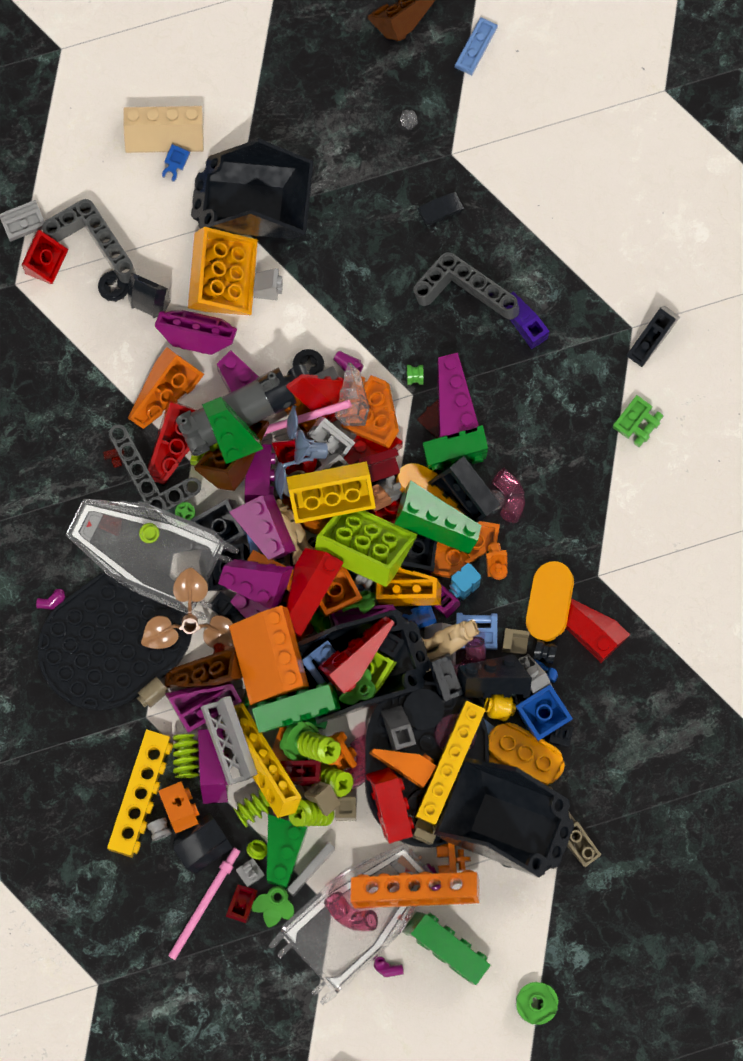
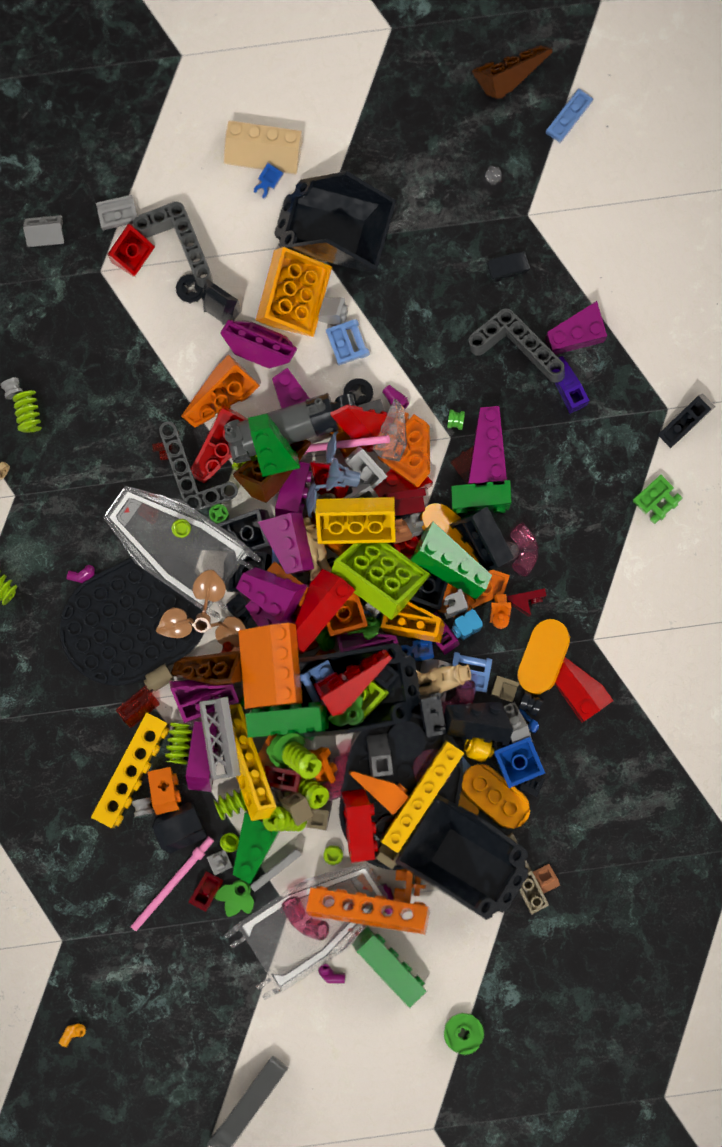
camera: 15 degrees right, 5 degrees up
none -> clear red slope [116,685,160,728]
none -> lime plate [323,845,343,865]
none -> medium blue plate [326,319,370,366]
none -> light grey hinge [443,589,468,619]
none -> dark red slope [507,588,547,617]
none -> nougat slope [533,864,560,894]
none -> magenta wedge [545,301,607,355]

